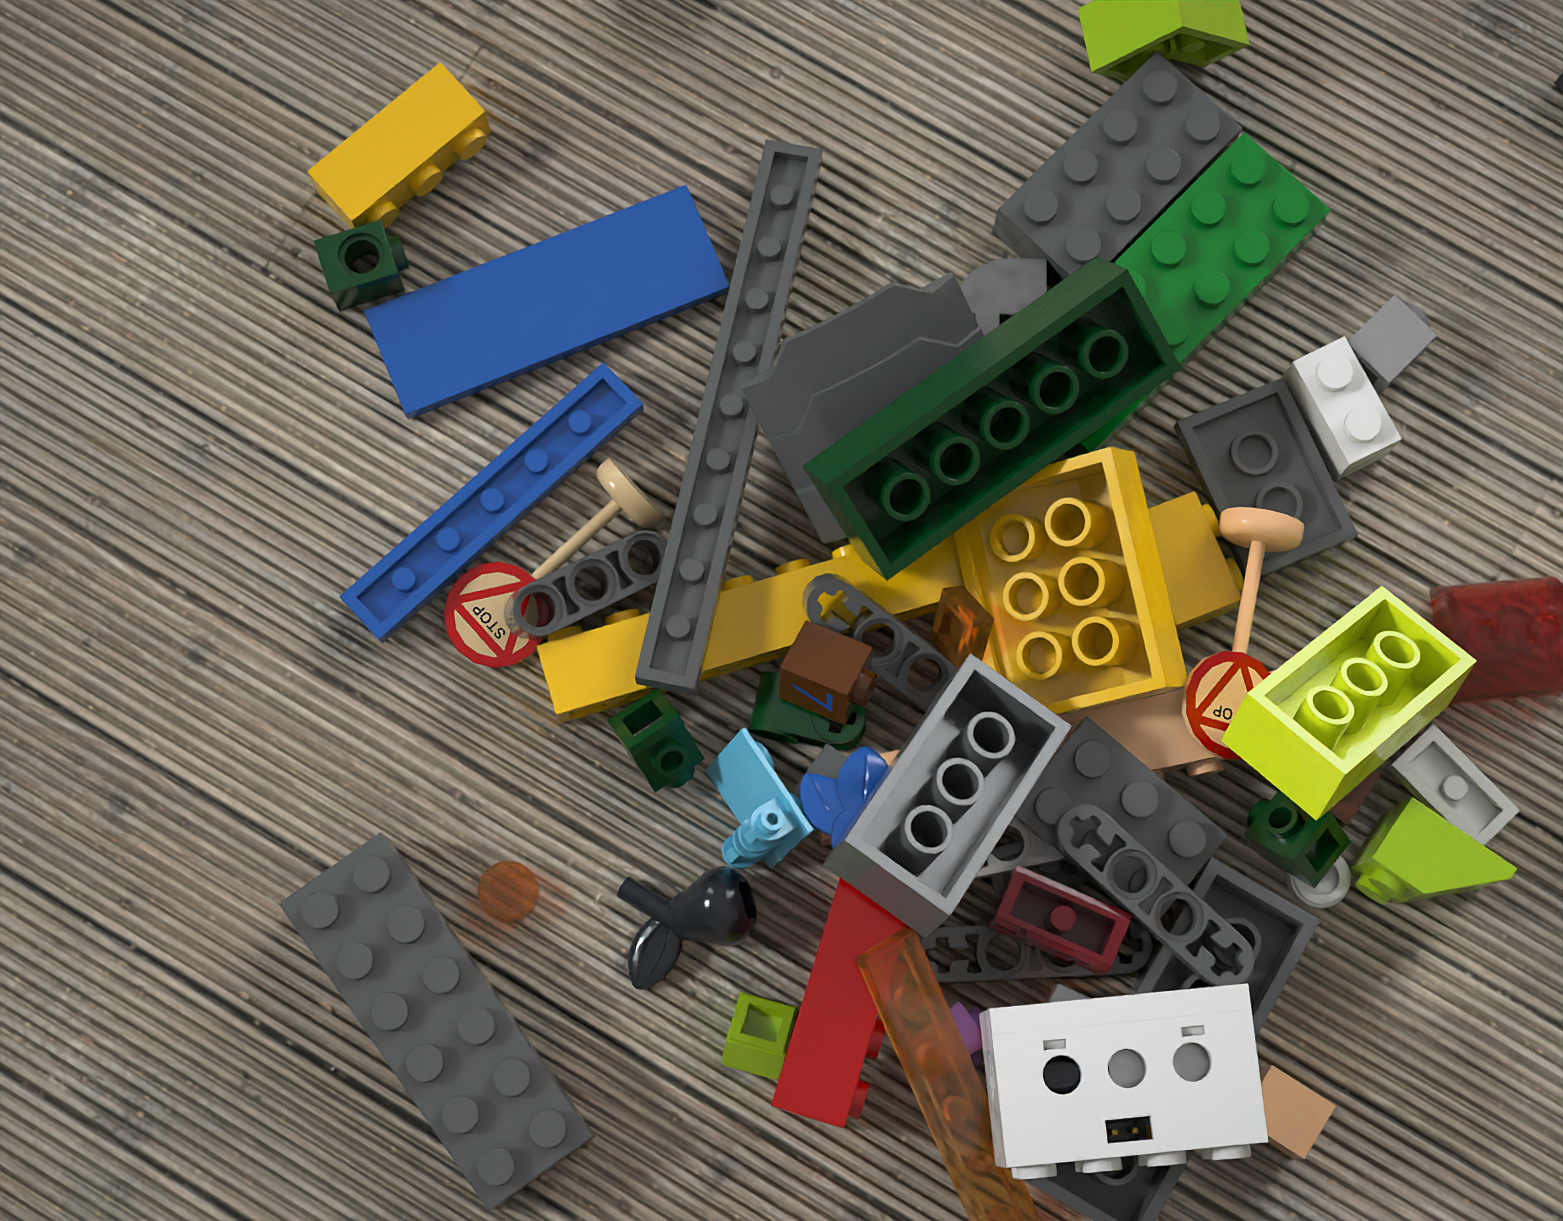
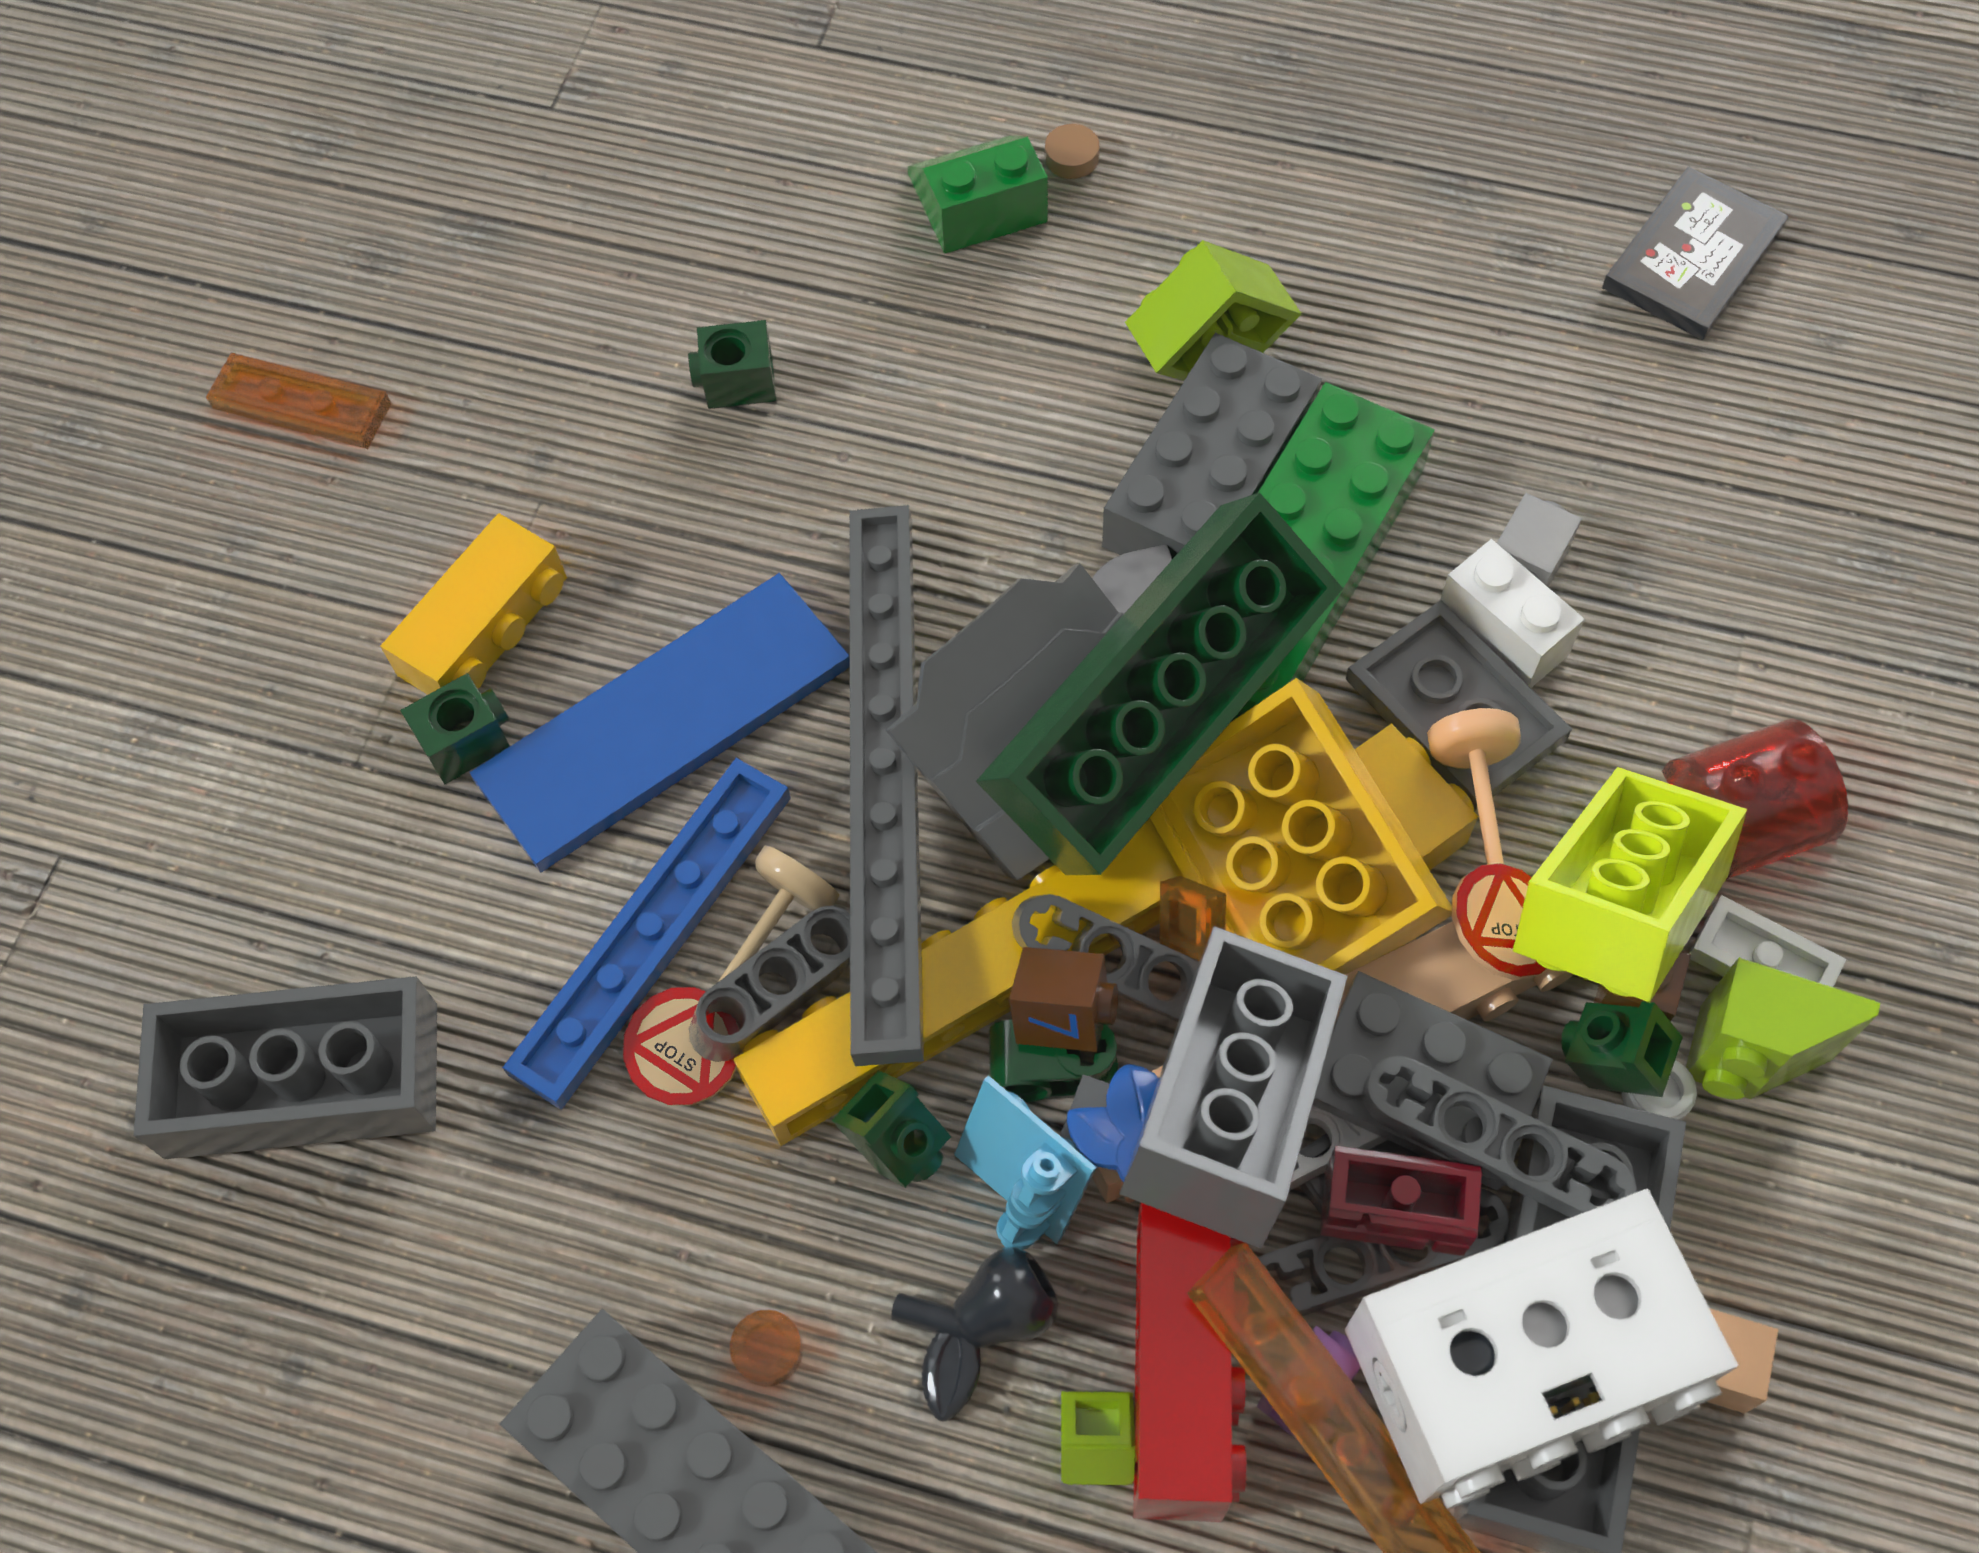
camera: 10 degrees left, 15 degrees down
none -> dark grey brick [134,976,437,1159]

